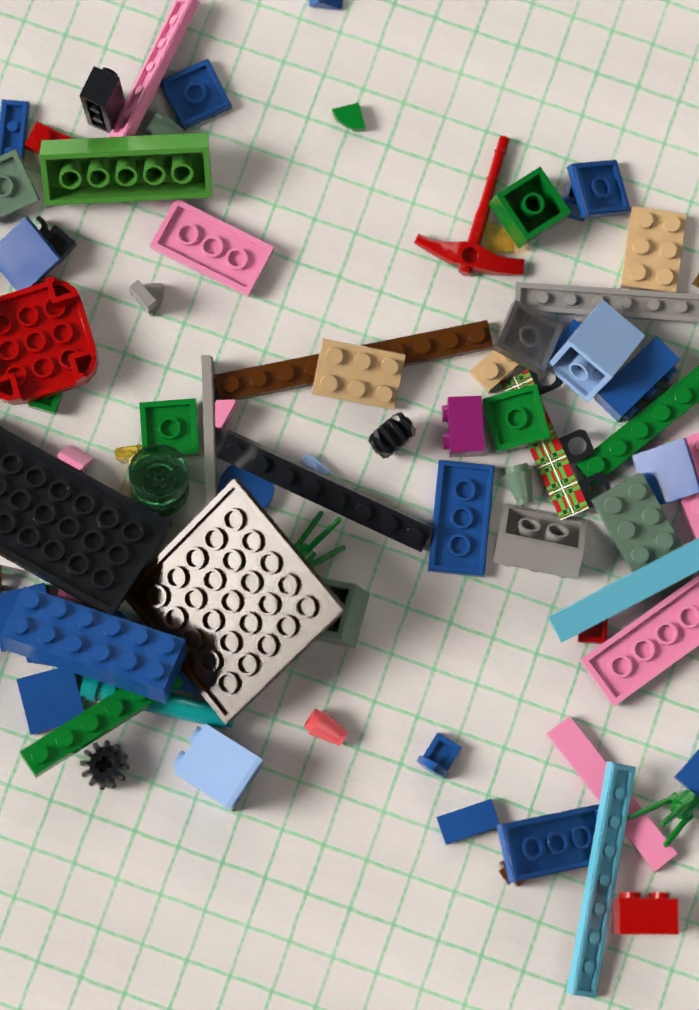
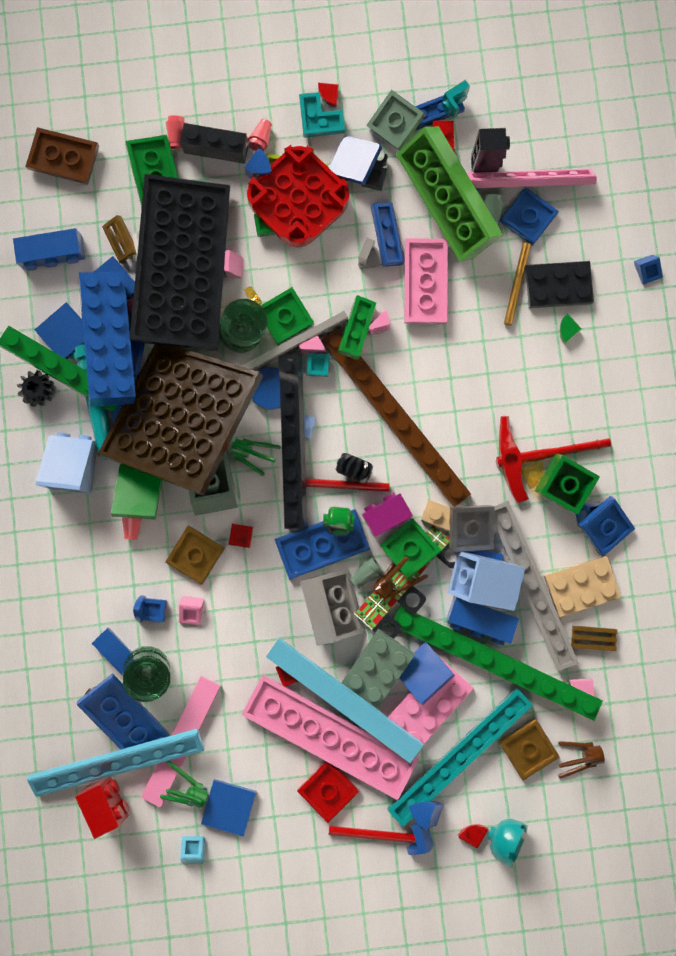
camera: 70 degrees right, 5 degrees up
tan plate [312,338,406,410] -> none
none -> green tile [111,464,162,520]
none -> clear green wheel [123,646,170,702]
none -> pearl gold tile [165,525,225,585]
none -> bright pink slope [179,596,204,625]
none -> red tile [228,523,254,548]
none -> red bar [306,478,390,492]
none -> teal plate [307,353,329,377]
none -> green head [323,507,354,536]
none -> green plate [337,295,376,360]
none -> bright pink slope [368,310,390,335]
none -> blue tile [371,202,404,267]
none -> reddish brown plant [373,557,428,599]
none -> teal bracket [442,79,470,119]
none -> pearl gold bar [504,242,531,326]
none -> black plate [525,261,594,308]

